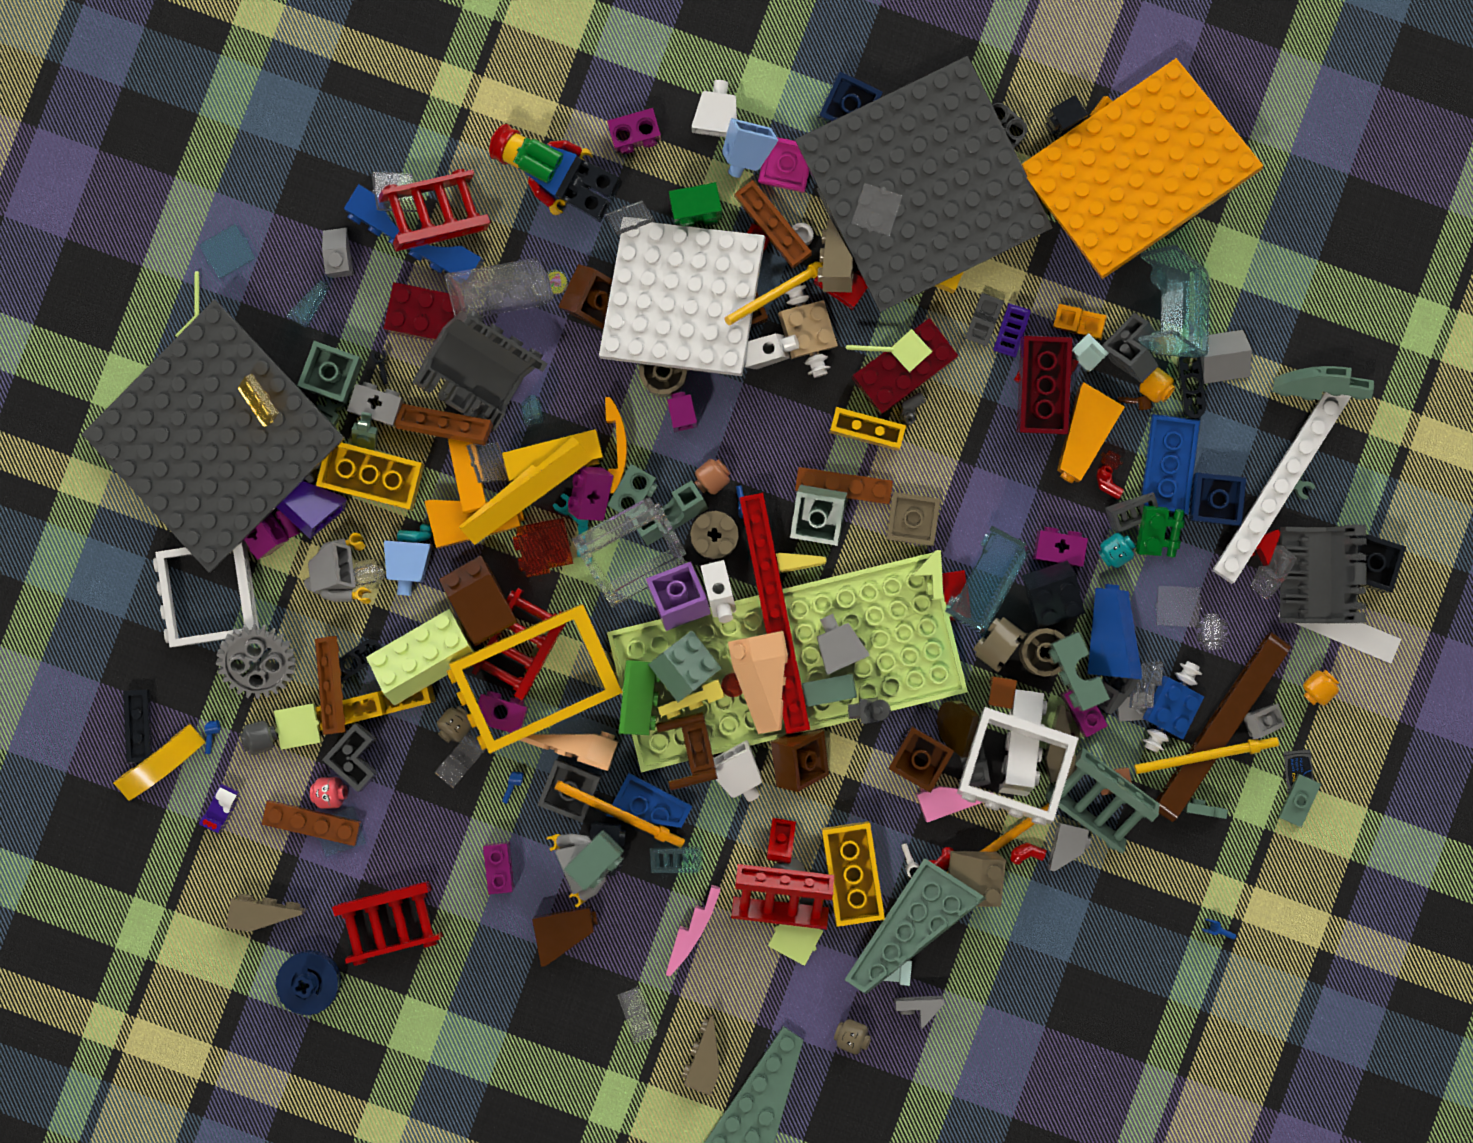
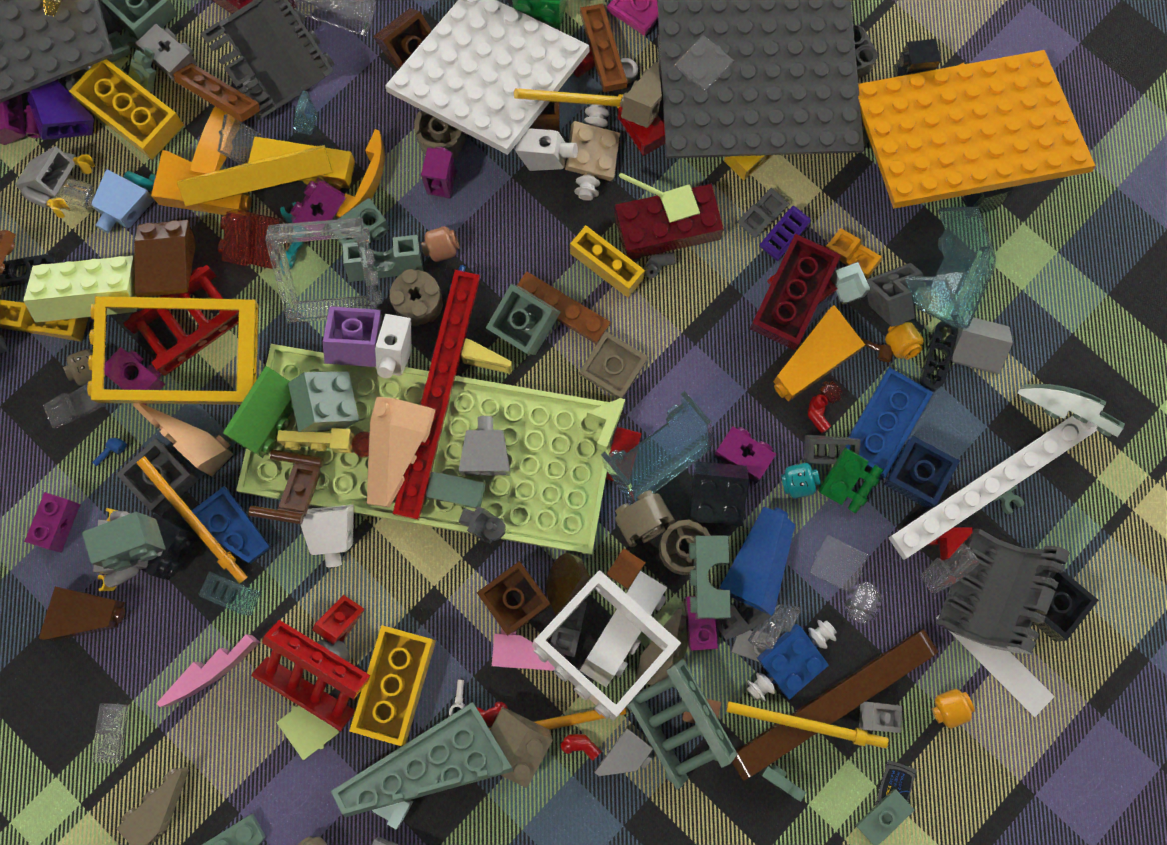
camera: 25 degrees right, 10 degrees down
black hand [372,350,388,385] -> none
clear light blue tile [543,269,568,294] -> none
reddish brown slope [771,730,829,792] -> none

